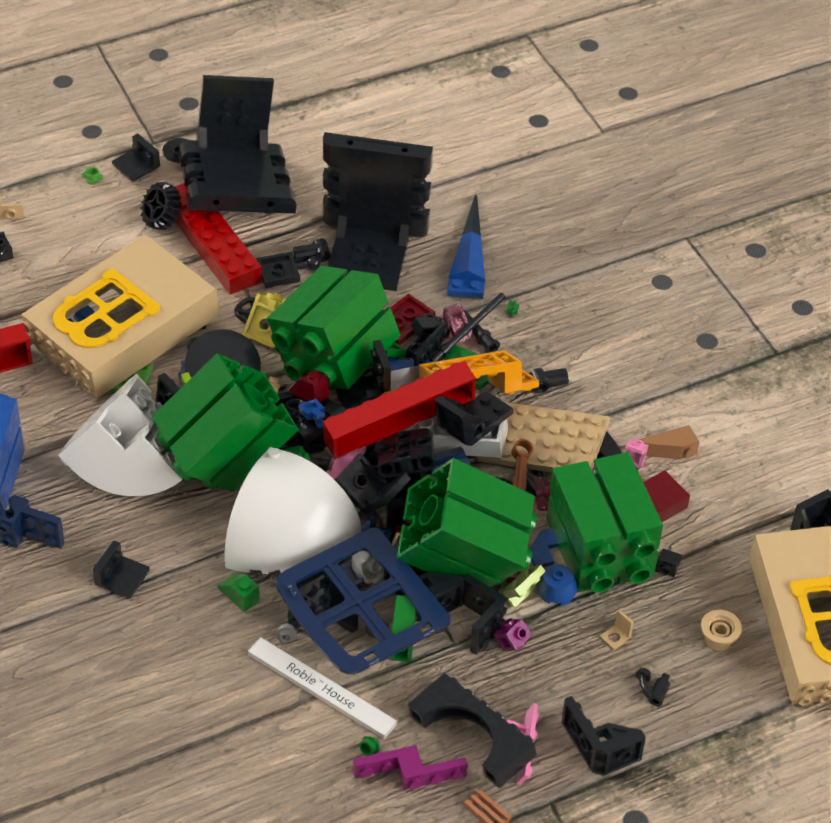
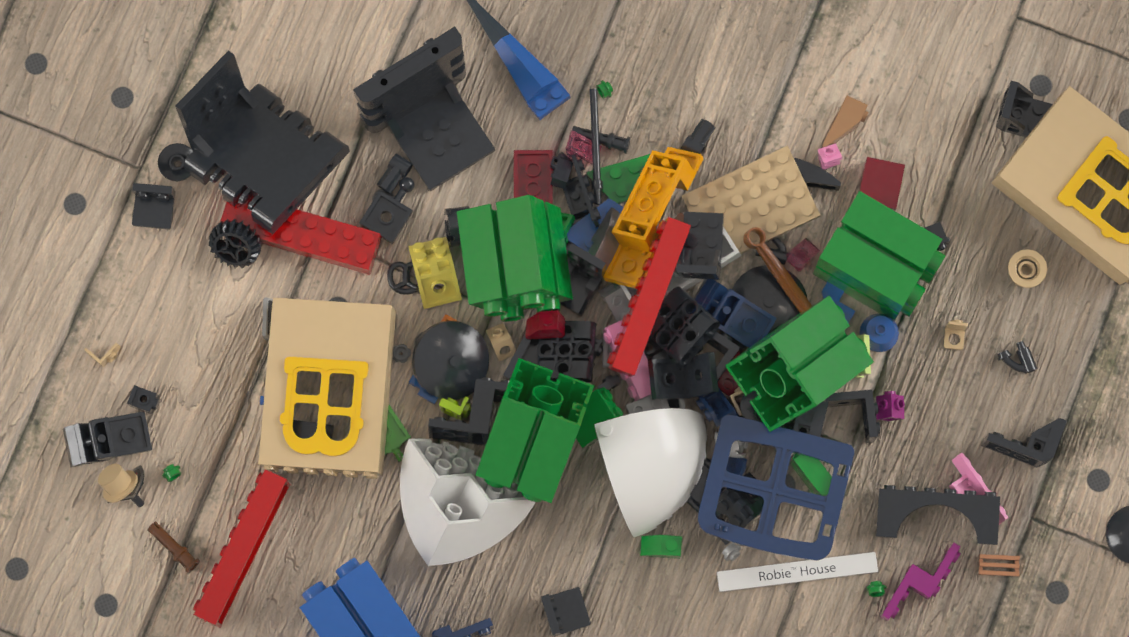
camera: 40 degrees left, 30 degrees up
bright green plate [82,167,103,184] -> none
blue plate [299,399,325,429] -> none

